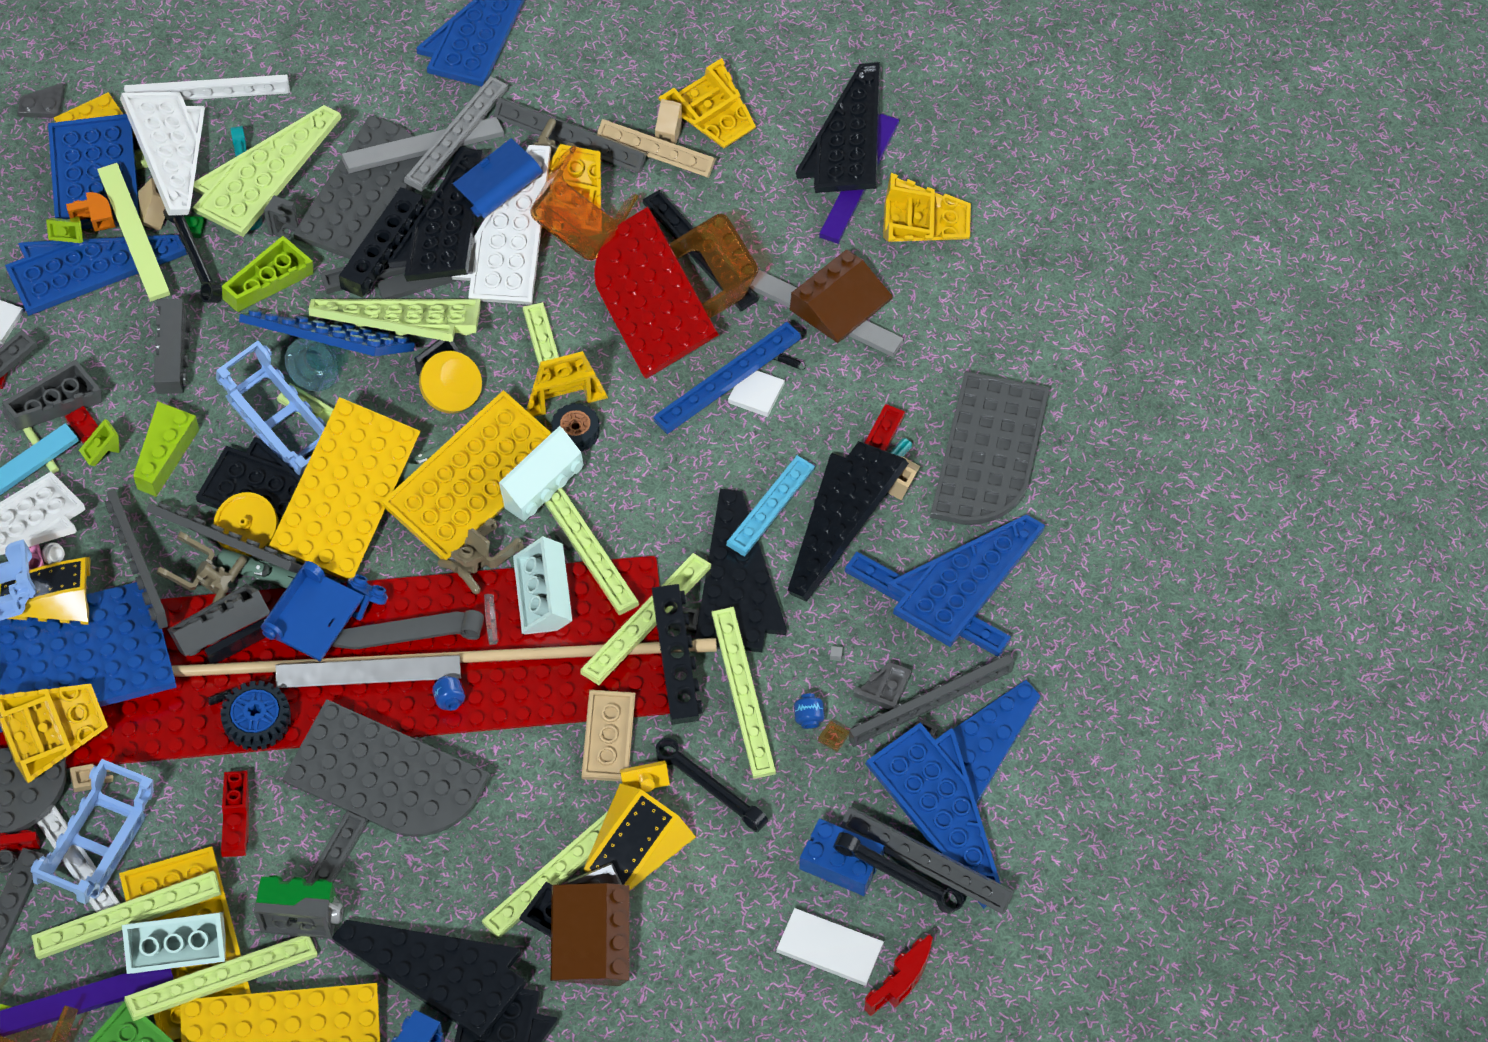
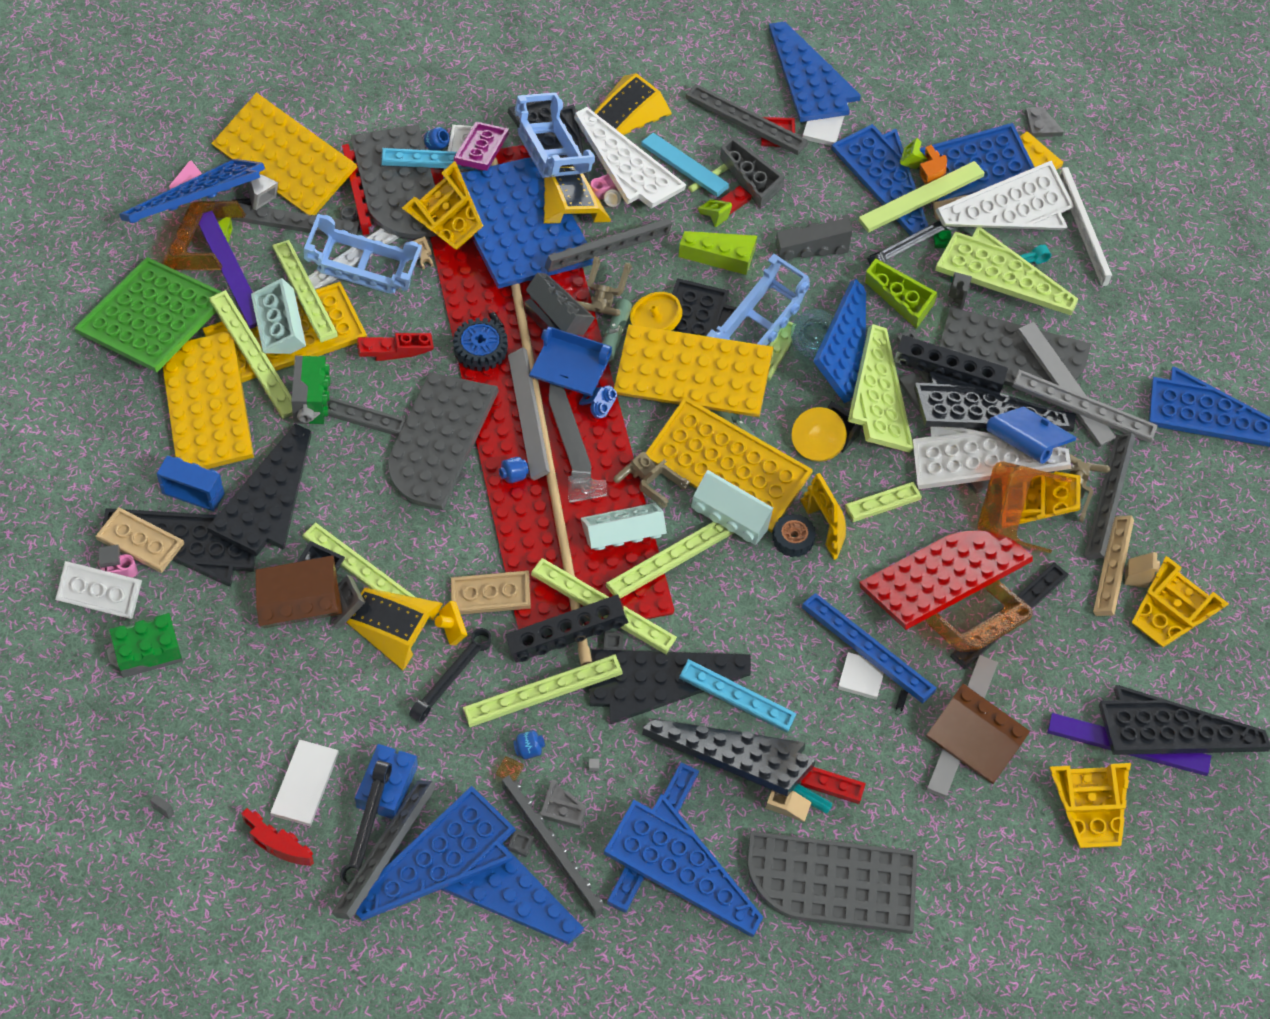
camera: 80 degrees right, 0 degrees up
dark grey plate [146,502,302,573] -> none

